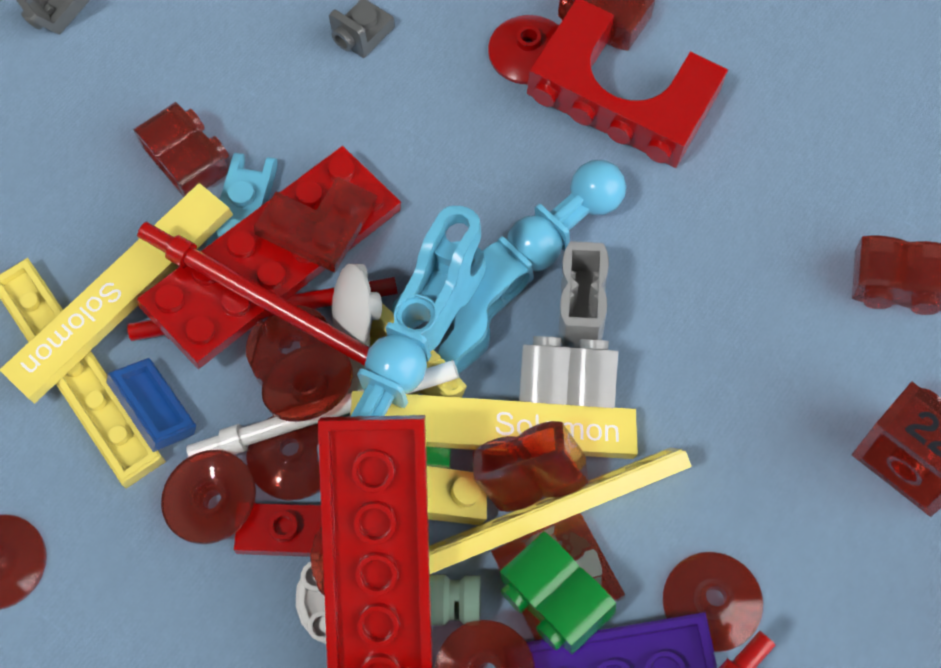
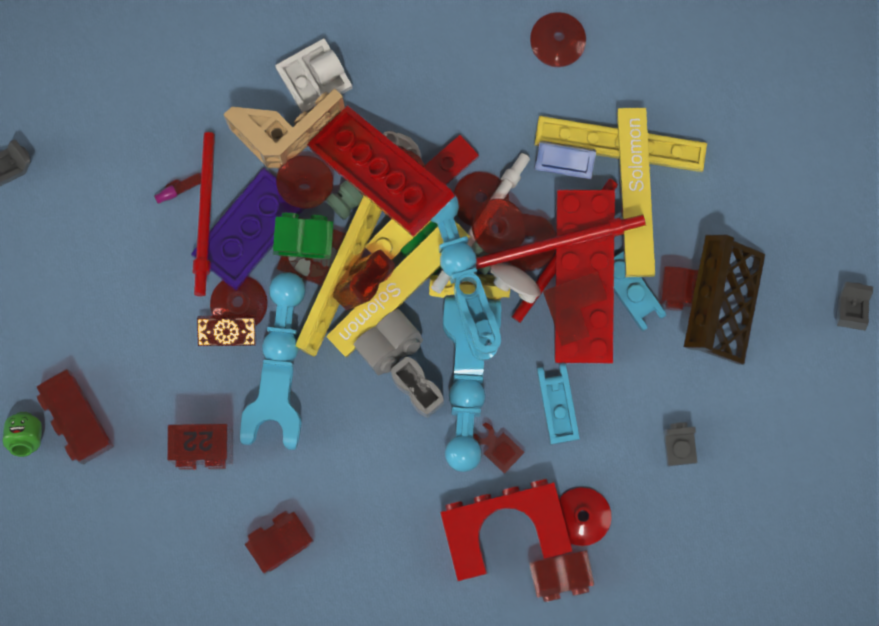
camera: 130 degrees right, 15 degrees up
clear red dish [161,450,256,545] -> none
none -> tile [197,315,256,346]
none -> medium azure piece [240,272,306,450]
none -> clear red plate [473,422,525,474]
none -> medium azure hinge [537,363,580,445]
none -> dark brown fence [683,234,765,365]

